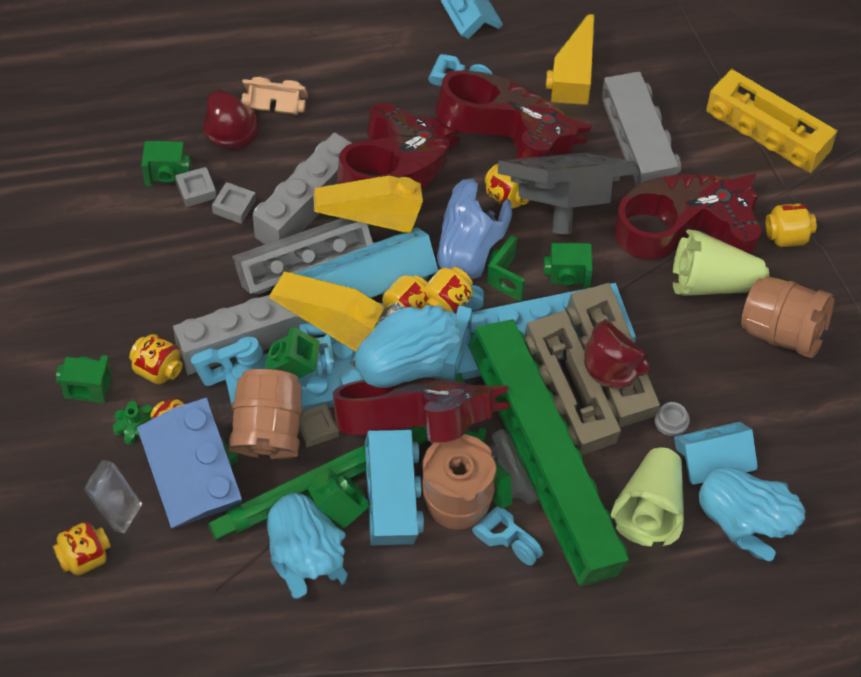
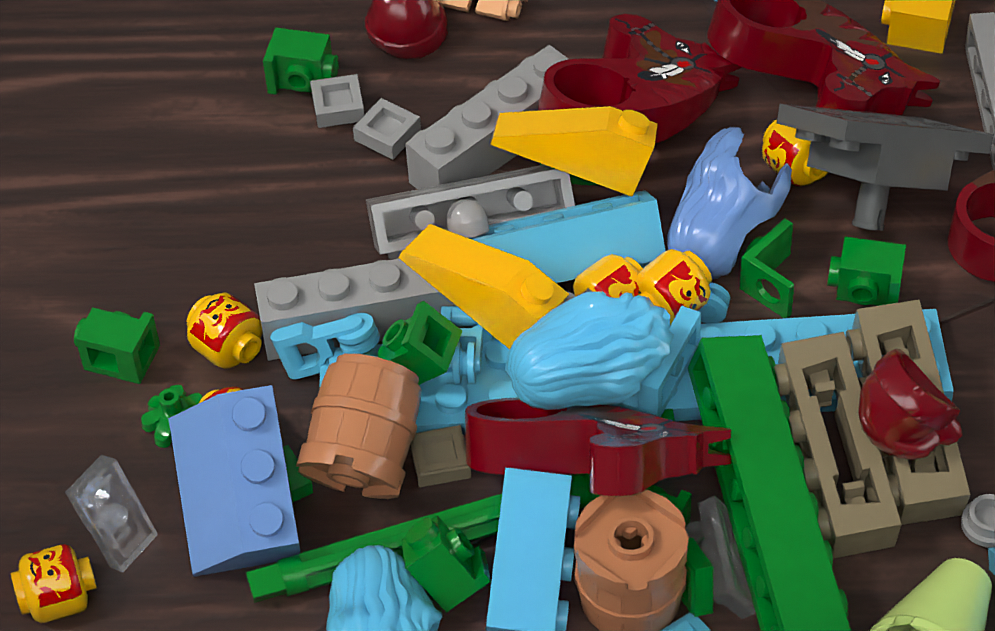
camera: 15 degrees right, 5 degrees down
none -> light grey hinge [447,199,489,238]

